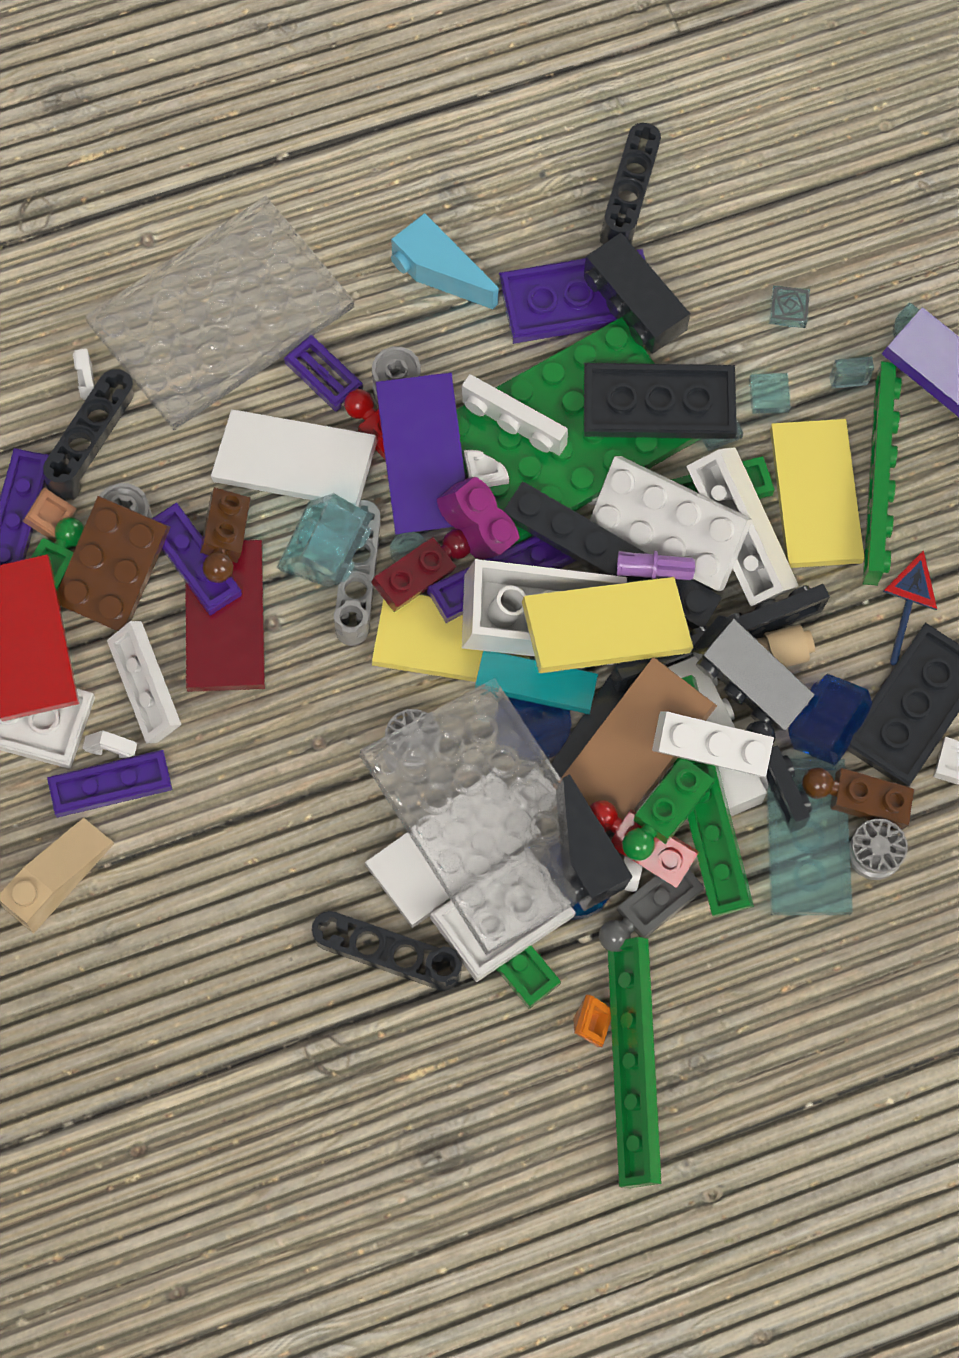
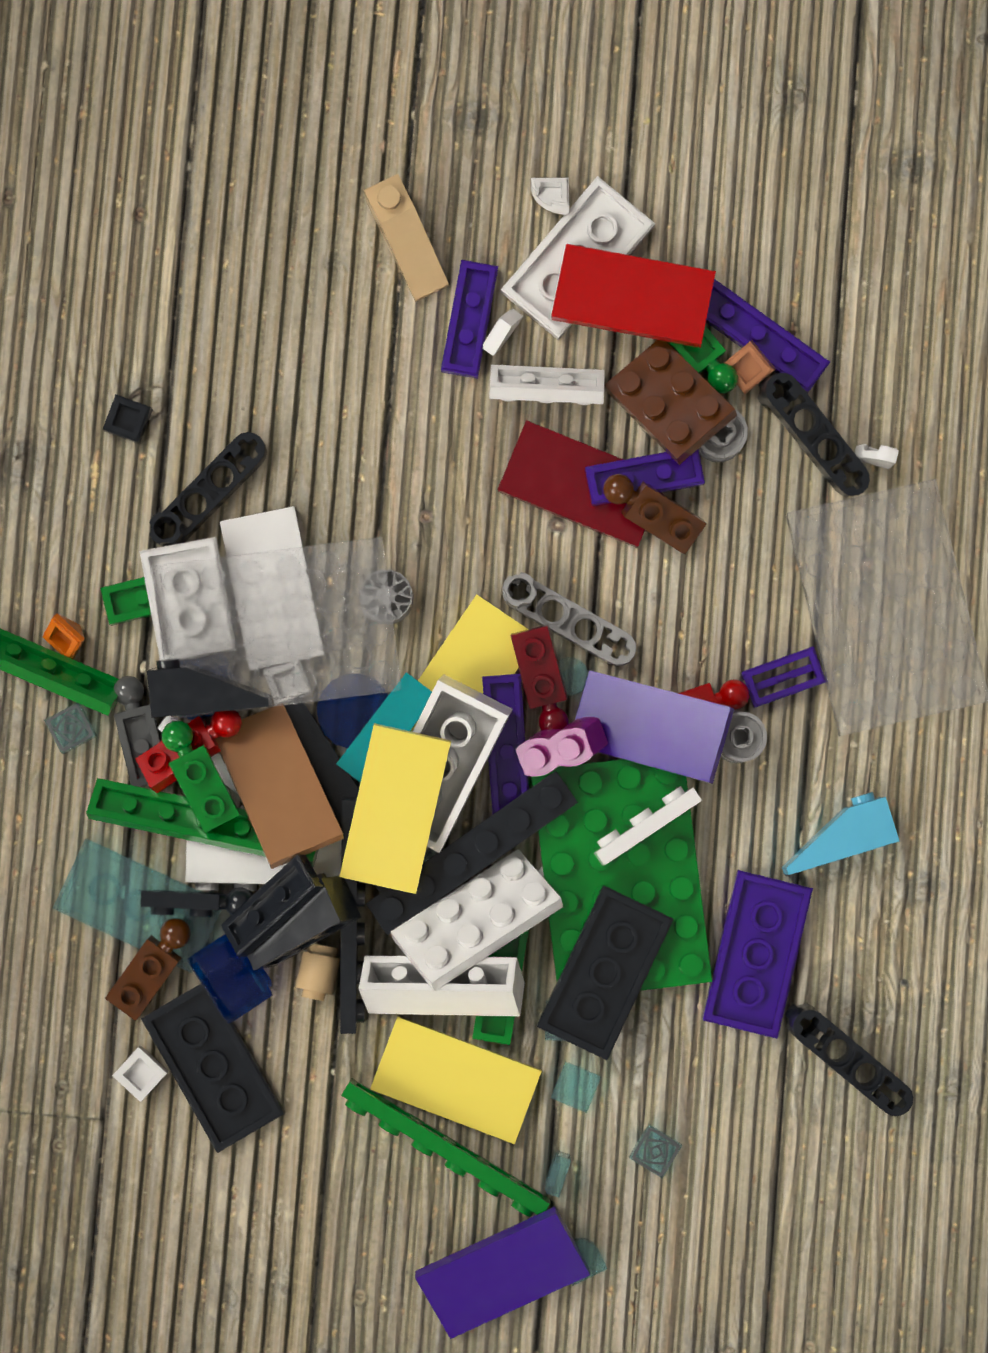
camera: 120 degrees right, 15 degrees up
white tile [211,409,377,509] -> none
clear light blue slope [276,493,373,587] -> none
white tile [464,450,509,487] -> none
black brick [584,233,691,354] -> none
medium lavender axle [617,551,695,580] -> none
white plate [652,711,774,777] -> none
light grey wheel [848,819,908,880] -> none
piece [883,550,937,665] -> none
none -> tile [44,703,97,754]
none -> black tile [102,394,153,444]
none -> black tile [221,854,324,957]

